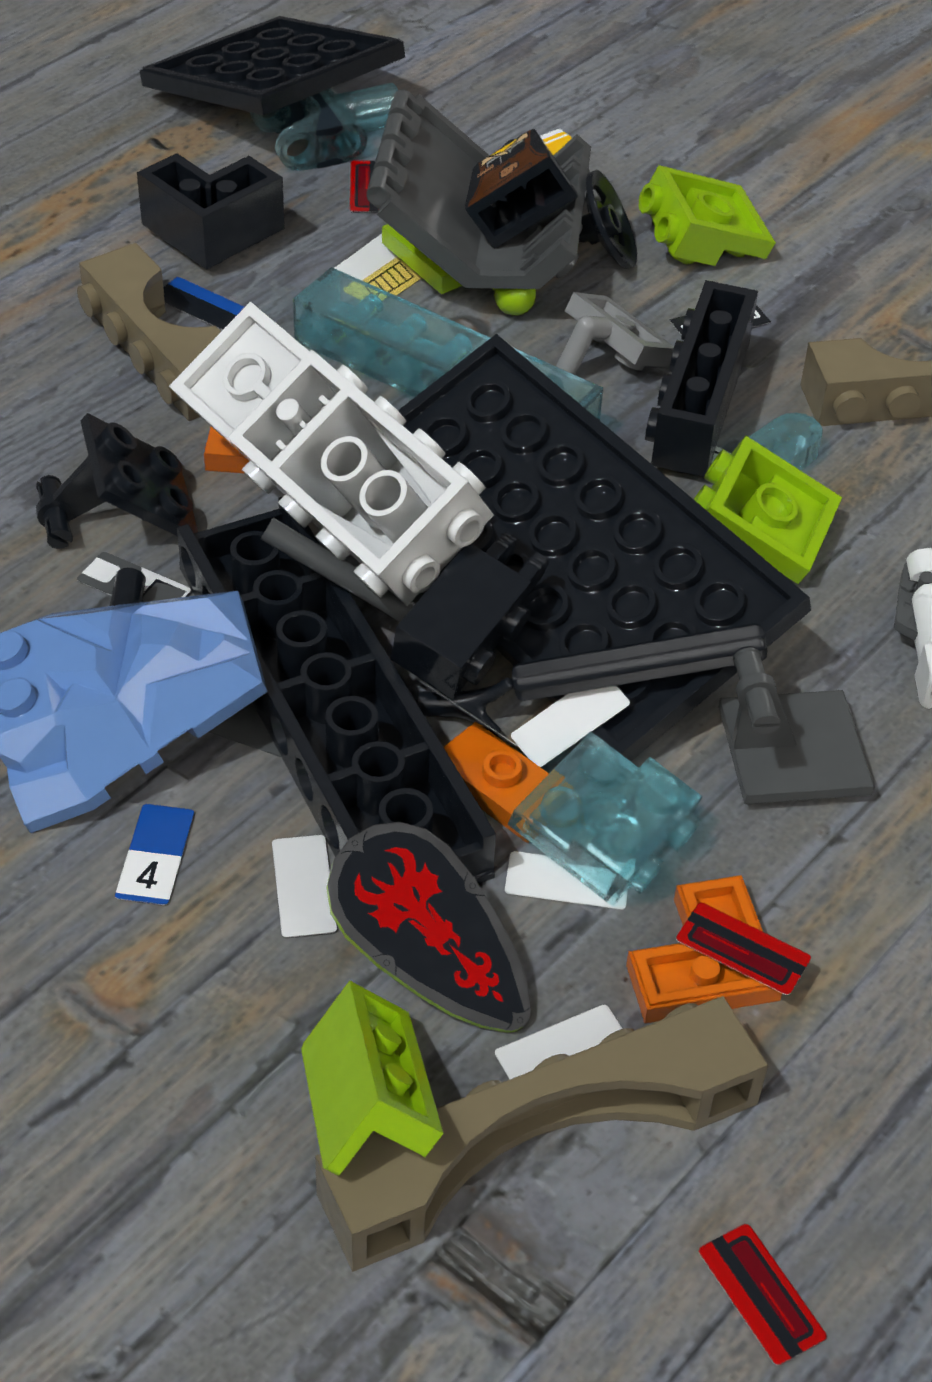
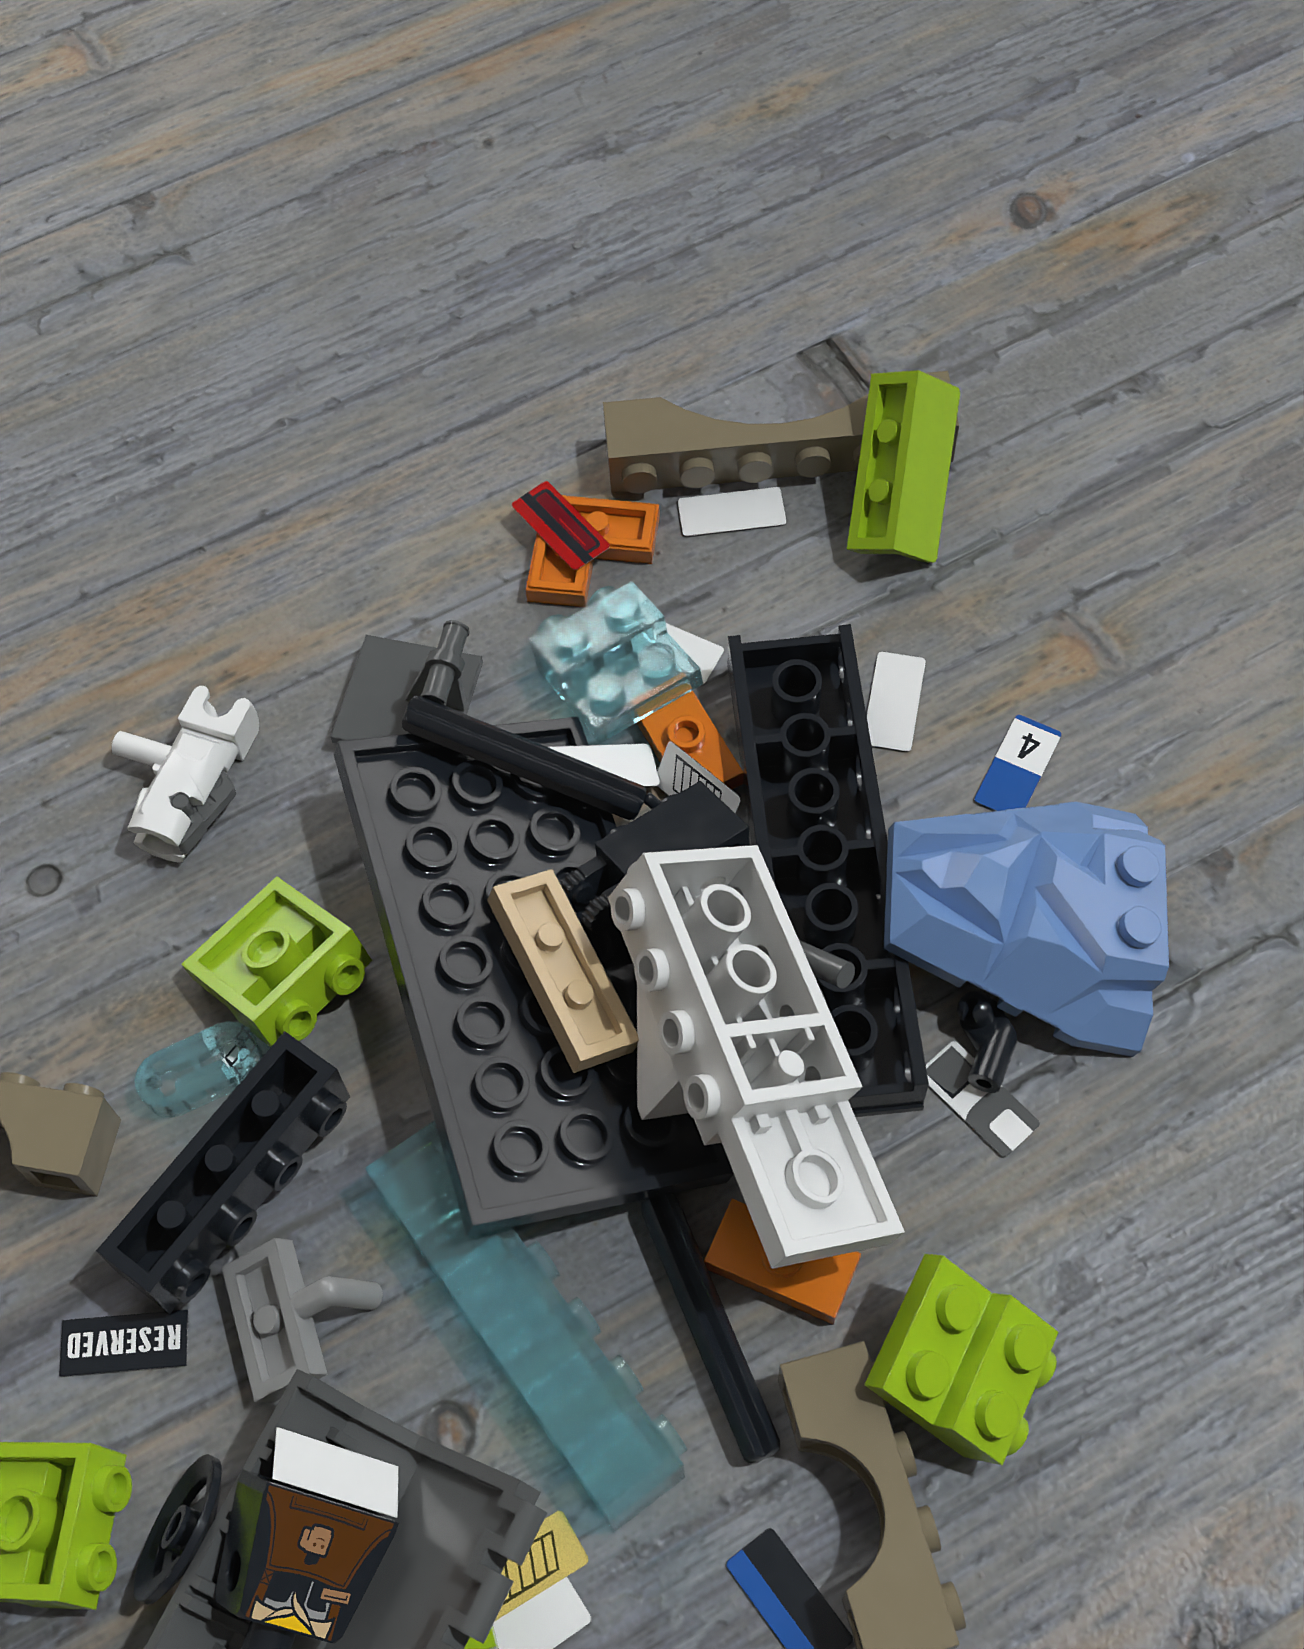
camera: 155 degrees left, 15 degrees up
black plate [36,413,198,549] -> none
shield [326,822,531,1033] -> none
sticker [699,1224,827,1365] -> none
none -> white sticker [272,1427,398,1518]
none -> tan plate [487,869,639,1073]
none -> lime plate [864,1254,1059,1465]

